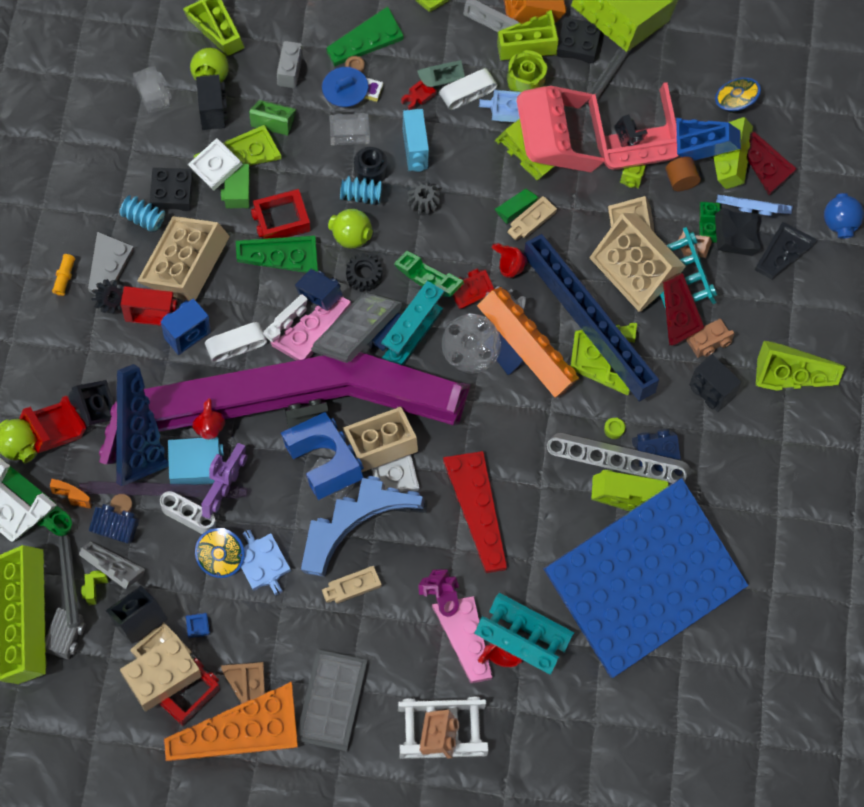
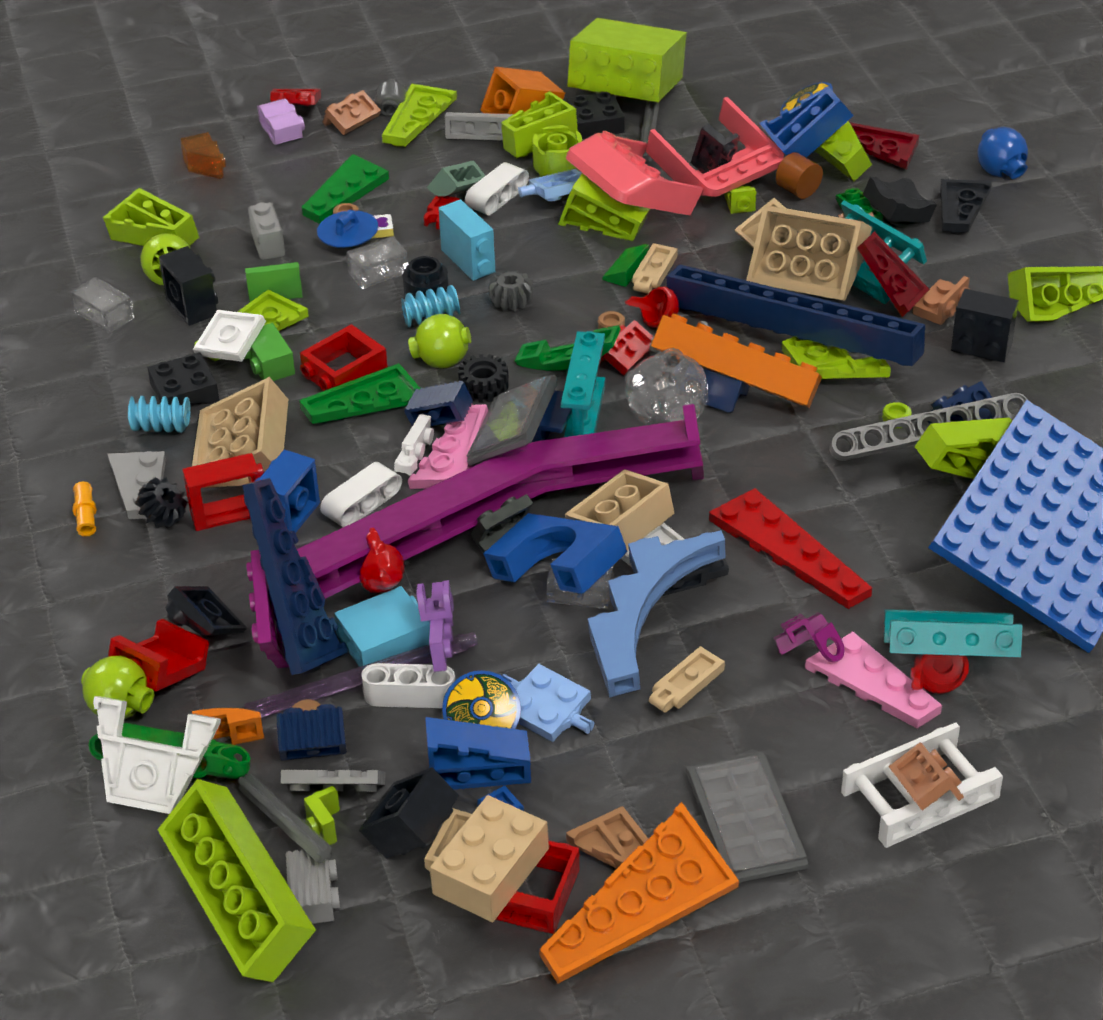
camera: 20 degrees left, 25 degrees down
light blue wing [716,195,793,216] -> none
none -> blue wedge [425,717,531,790]
none -> medium nougat tile [598,311,625,329]

